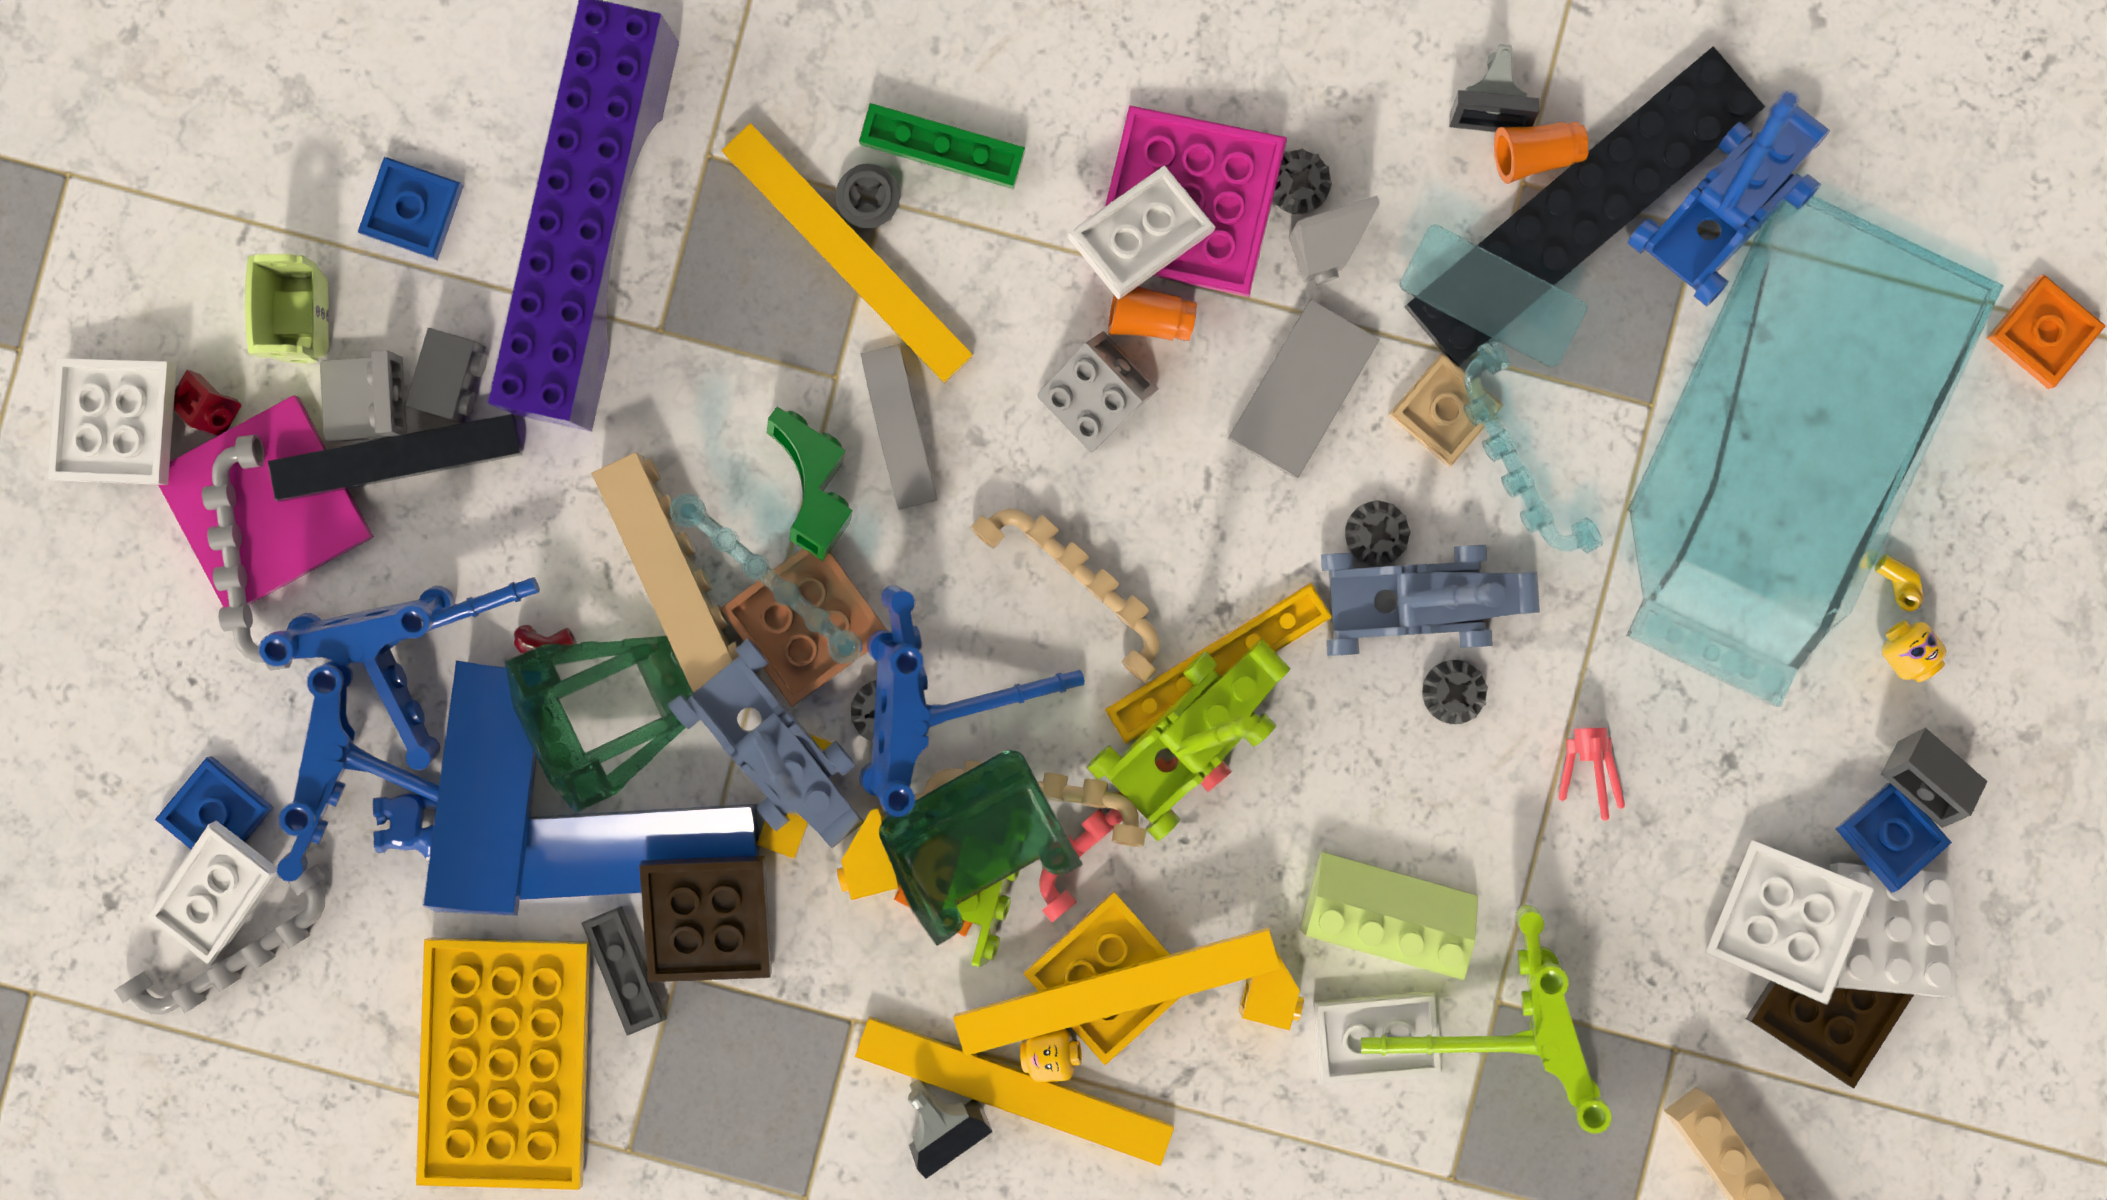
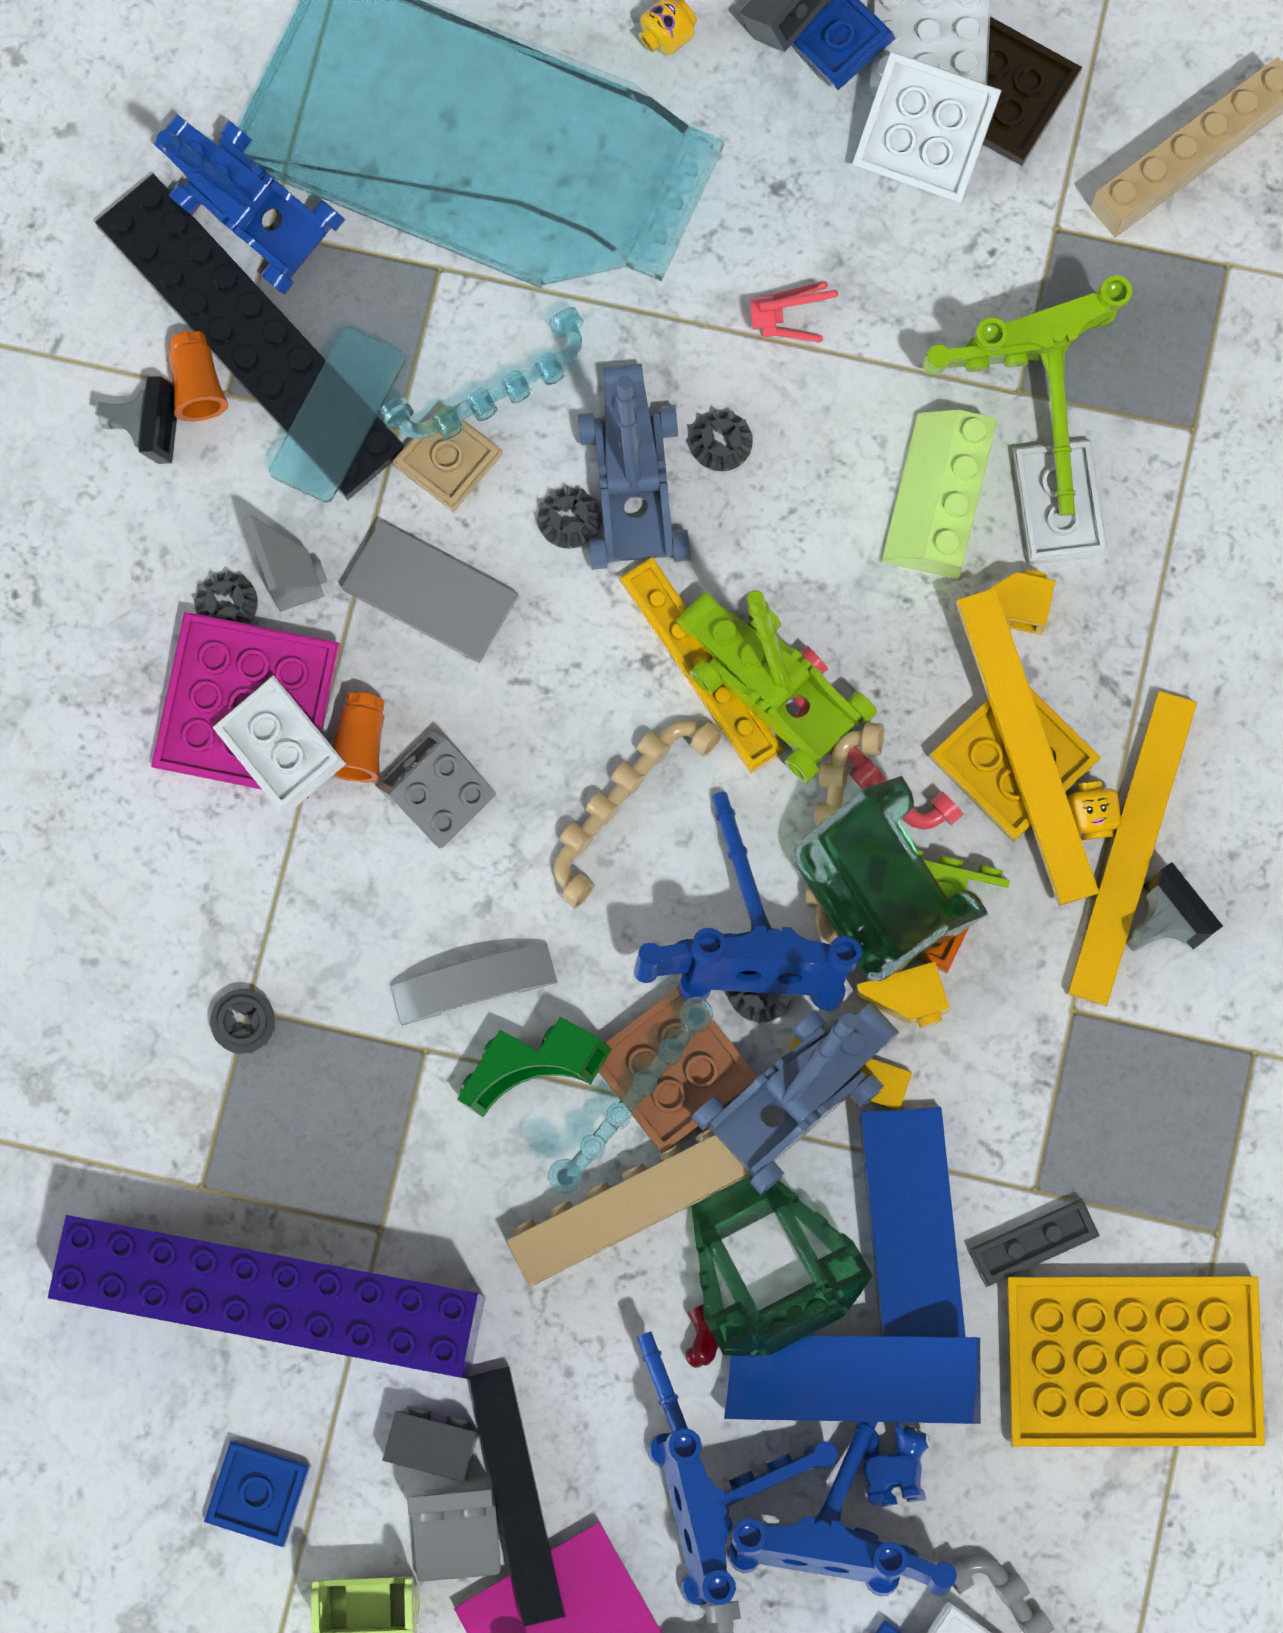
camera: 85 degrees left, 10 degrees down
dark brown plate [639,856,772,982] -> none
yellow tile [721,123,973,384] -> none
green plate [859,103,1025,189] -> none
yellow arm [1875,554,1923,612] -> none

